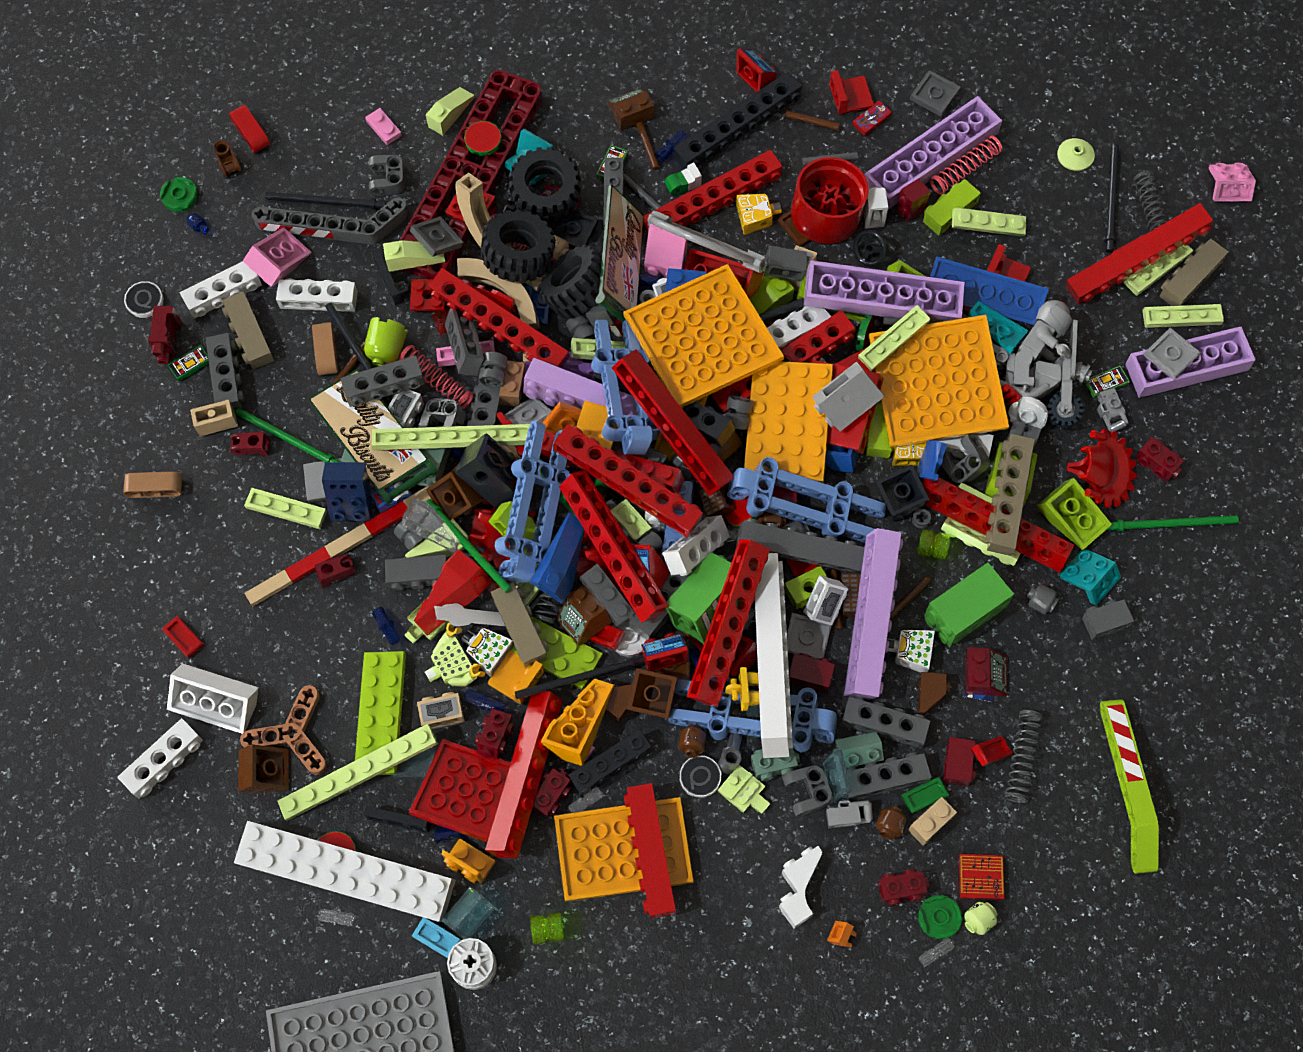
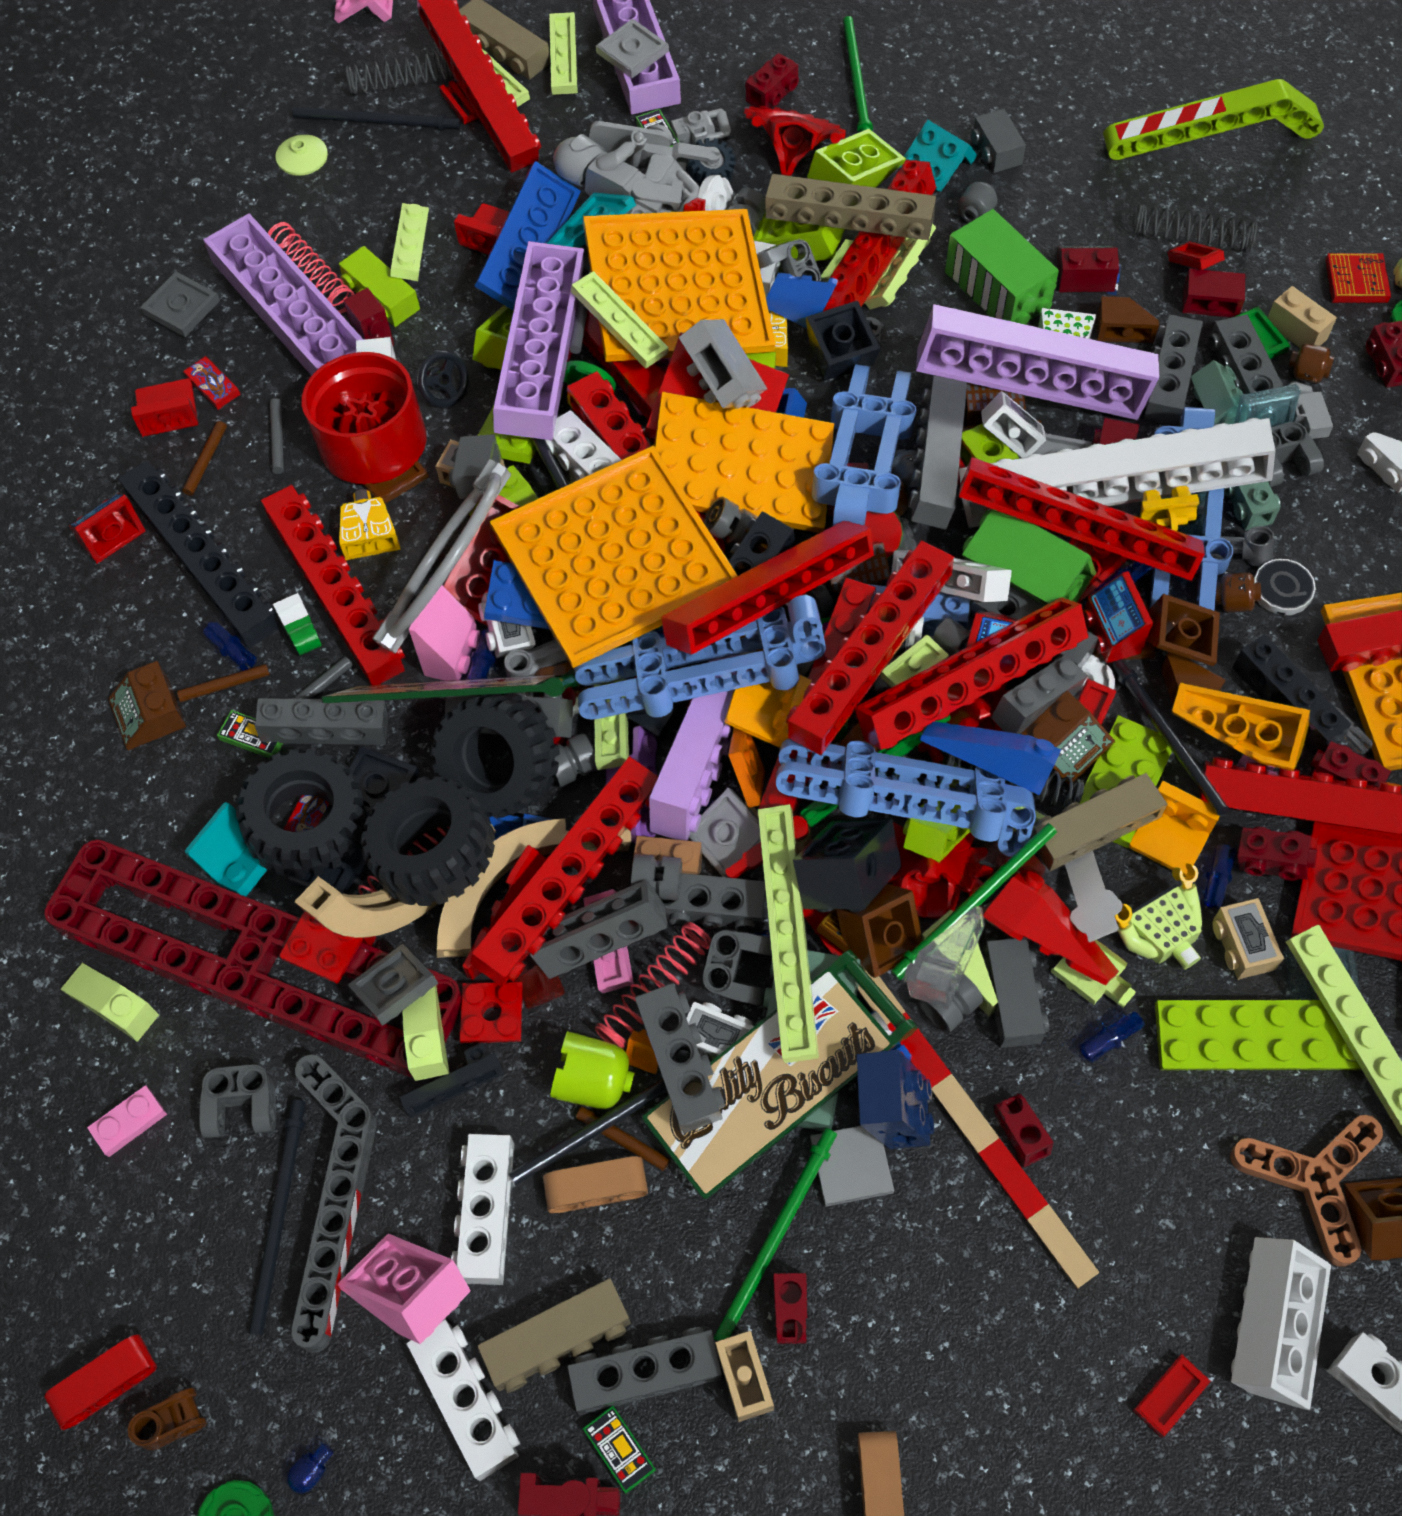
camera: 90 degrees left, 5 degrees down
yellowish green plate [244,488,327,529] -> none
white torso [462,628,514,677] -> none
red tile [464,121,502,156] -> none
yellowish green piece [718,765,770,813] -> none
clear neon green wheel [917,529,951,560] -> none

